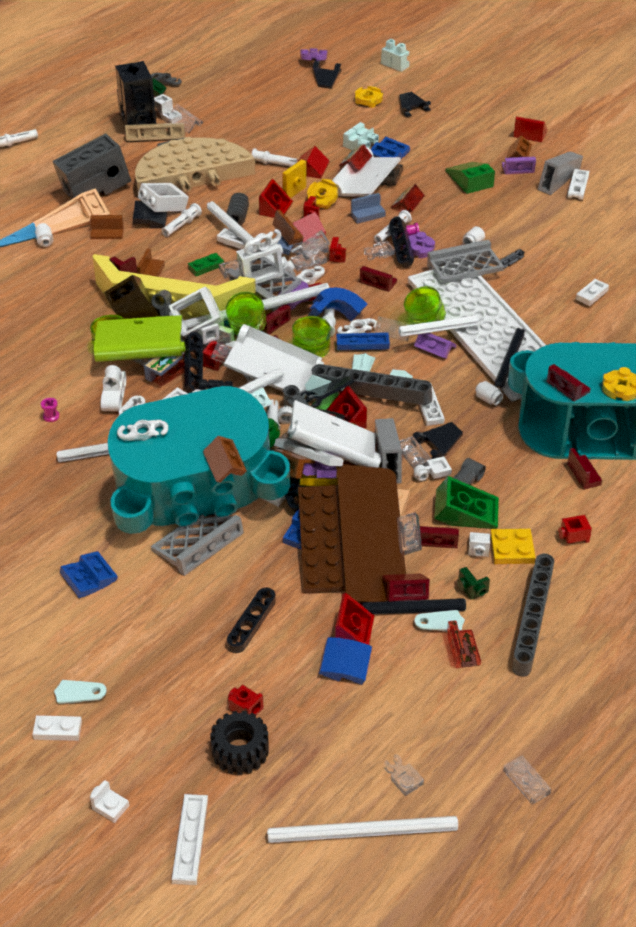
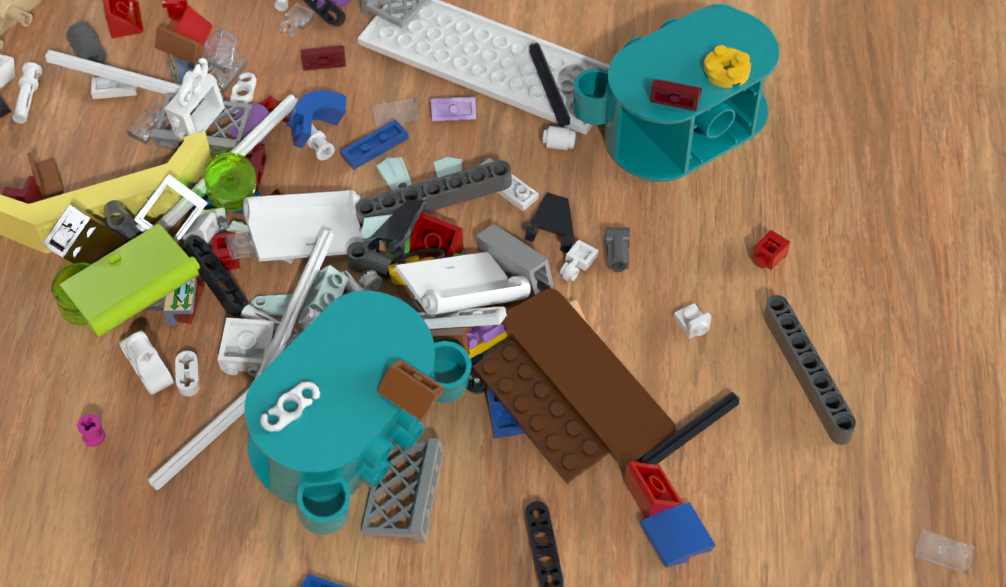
camera: 35 degrees left, 10 degrees up
green plate [188,253,225,277] -> none
black axle [198,379,233,390] -> none
clear neon green wheel [292,316,330,357] -> none
red bracket [329,237,346,263] -> none
white piece [337,318,378,334] -> none
dark red panel [382,573,430,601] -> none
clear plate [397,512,422,555] -> none
white axle [398,315,479,337] -> none
clear plate [400,436,432,469] -> none
clear neon green wheel [403,286,446,325] -> none
light aqua piece [414,610,465,632] -> none
dark red panel [417,526,459,549] -> none
green slope [434,476,499,529] -> none
clear red panel [447,620,481,669] -> none
dark green bracket [457,567,490,600] -> none
yellow plate [490,528,536,564] -> none
dark red panel [567,448,602,490] -> none

